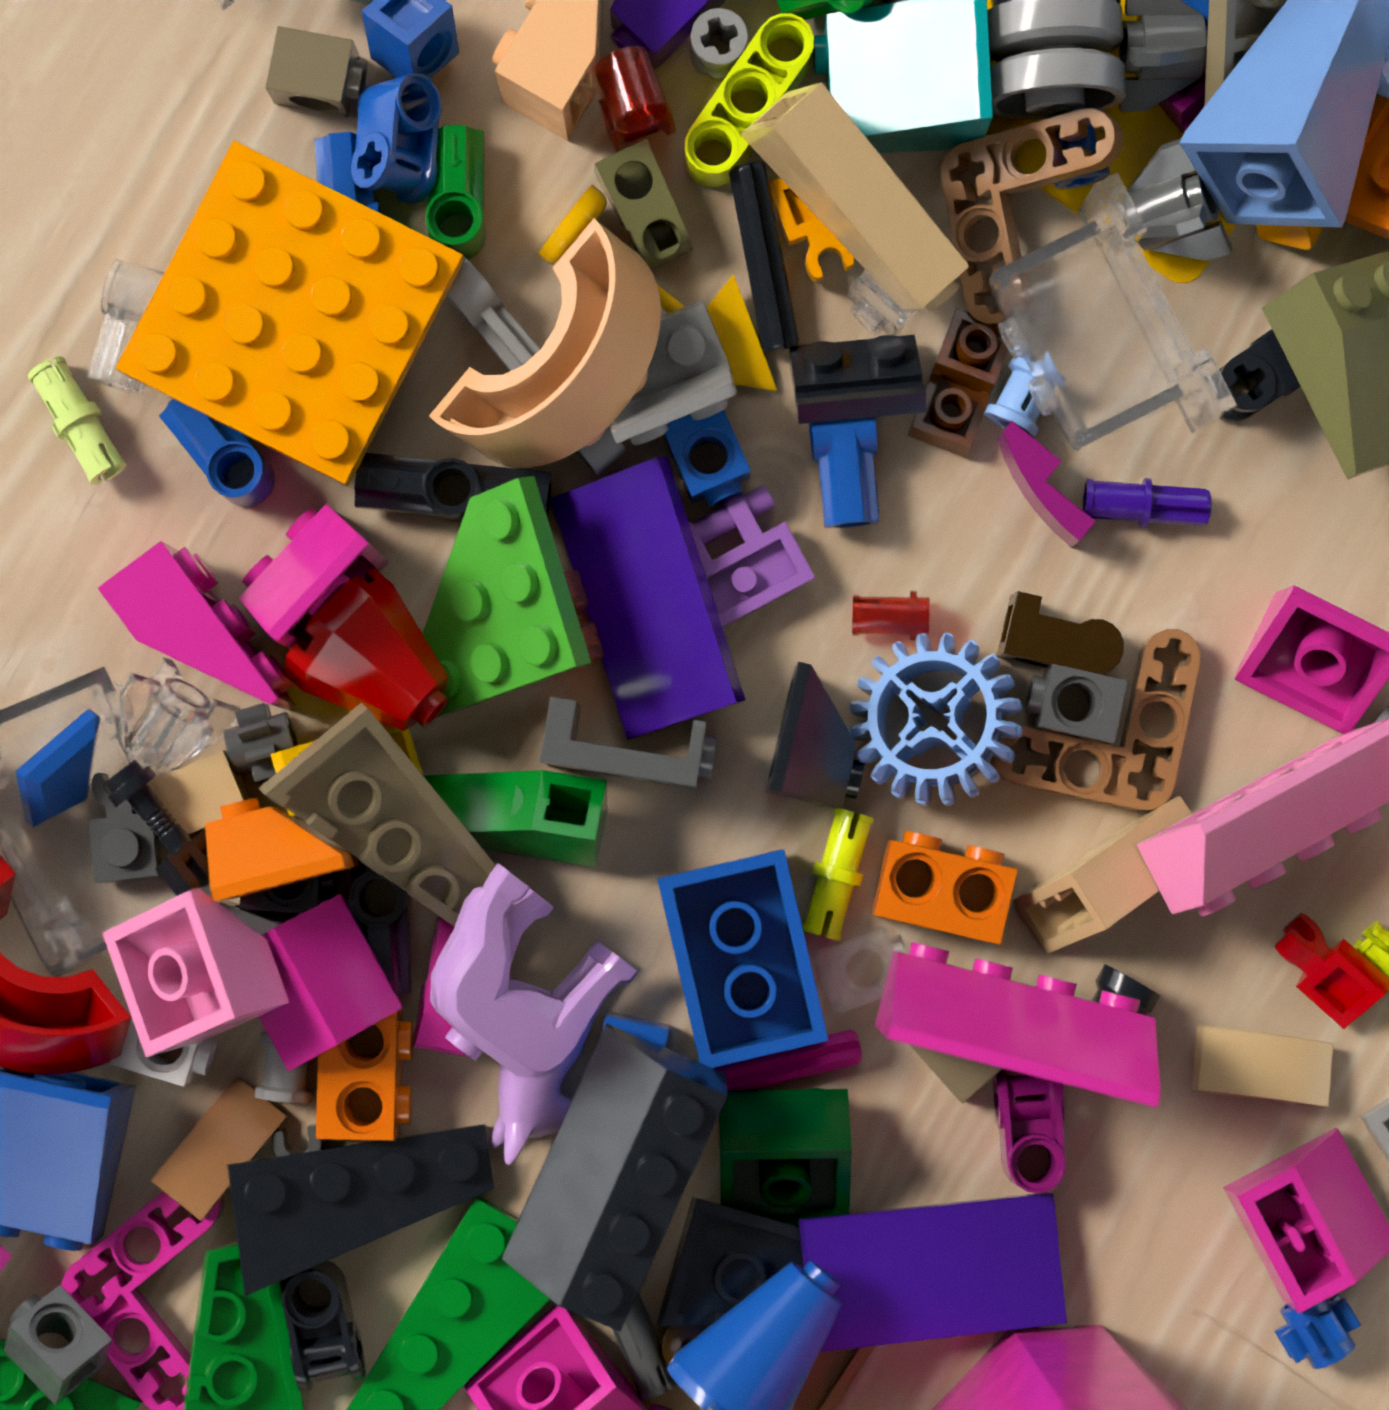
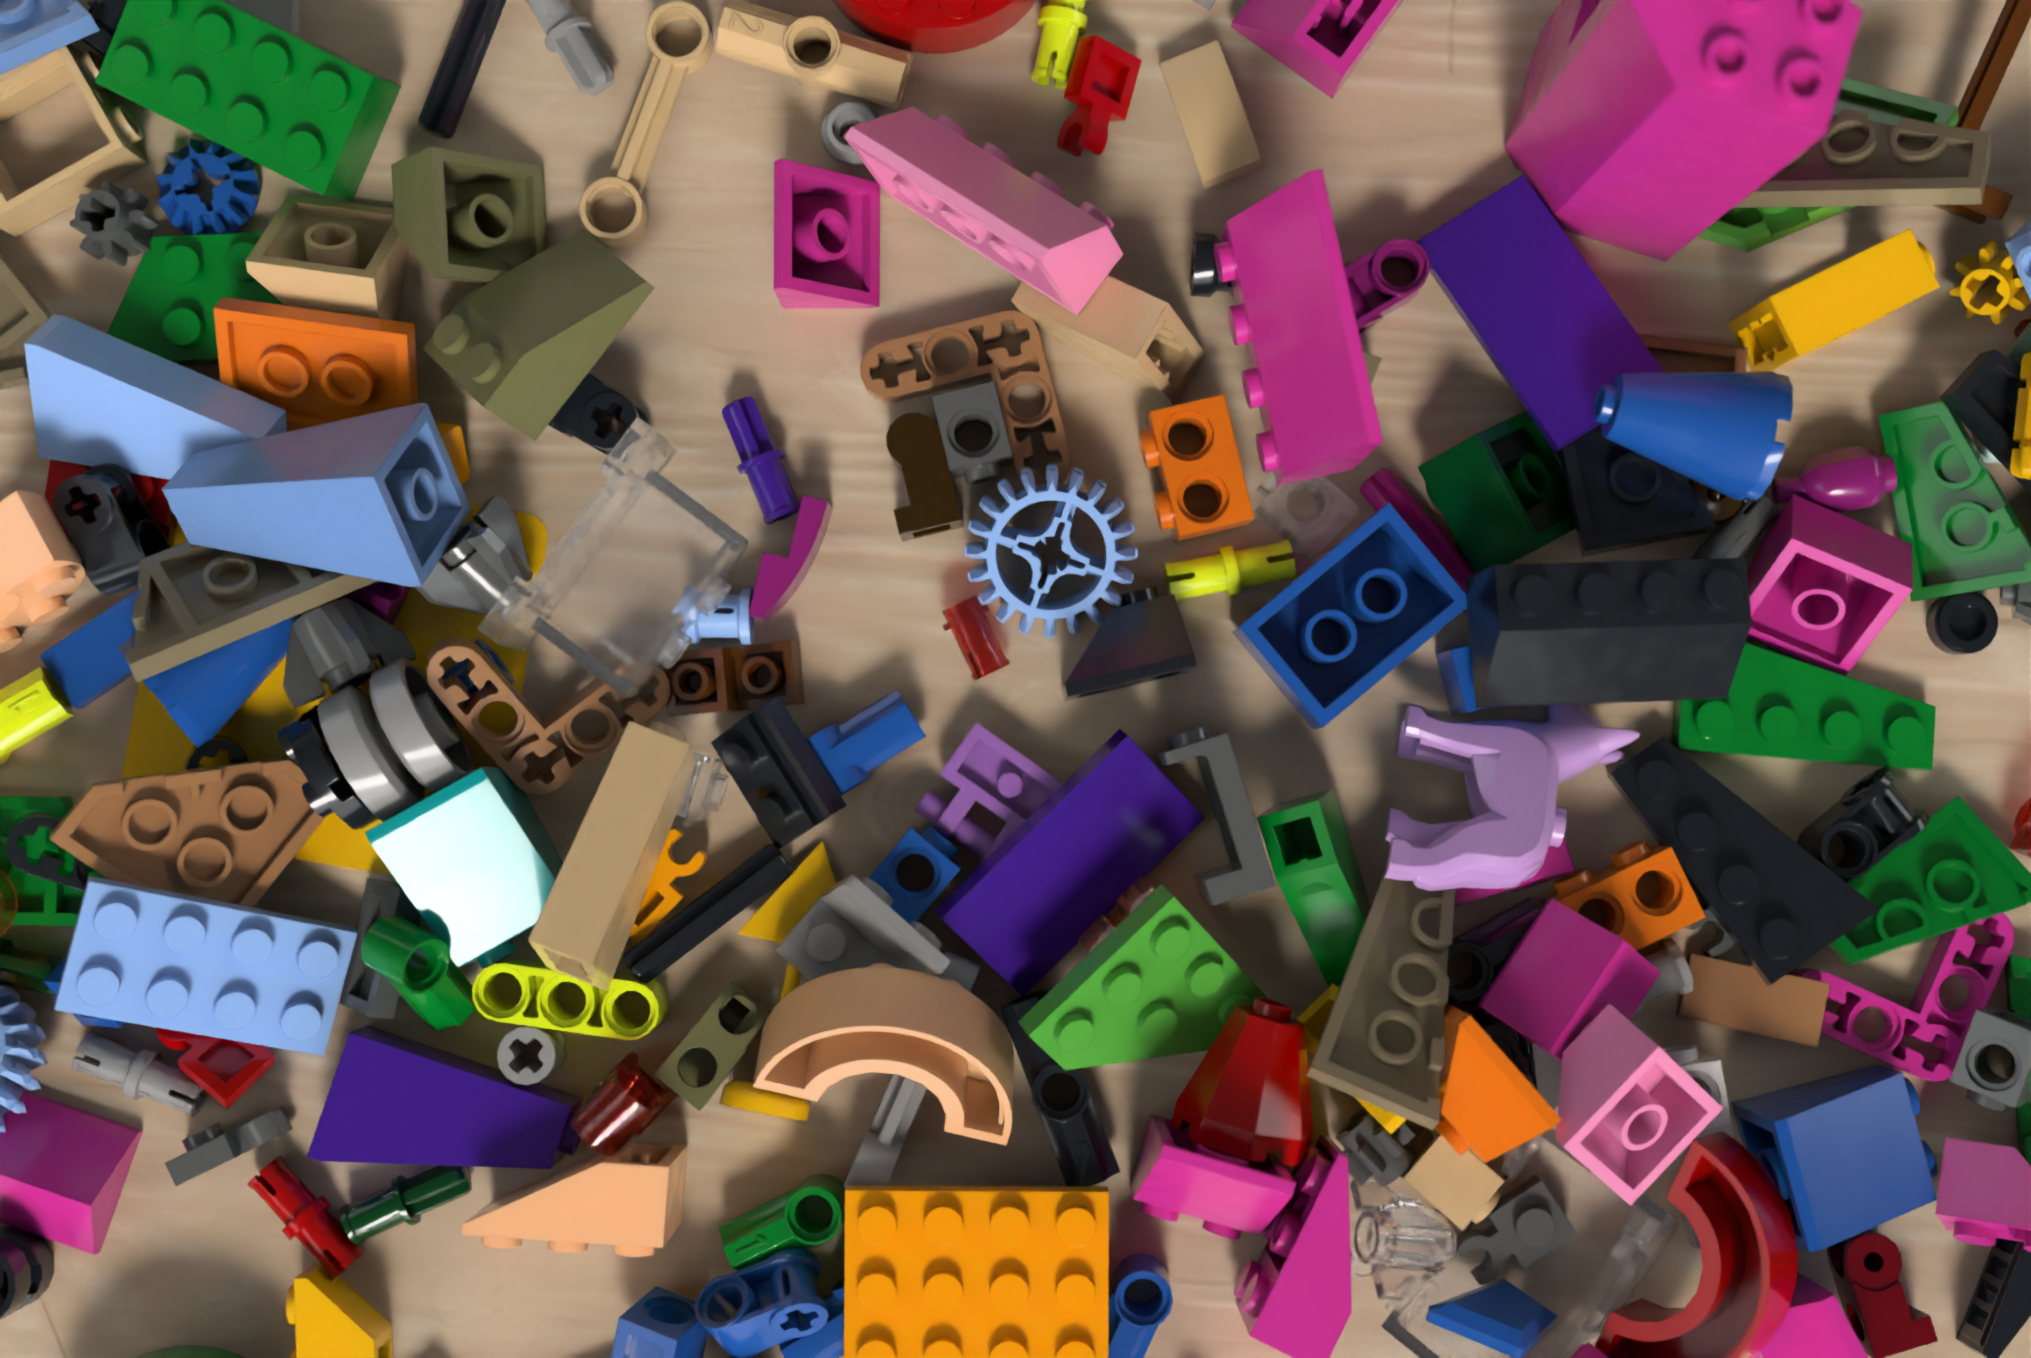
camera: 115 degrees left, 0 degrees up
black hinge [104,759,210,896] -> none

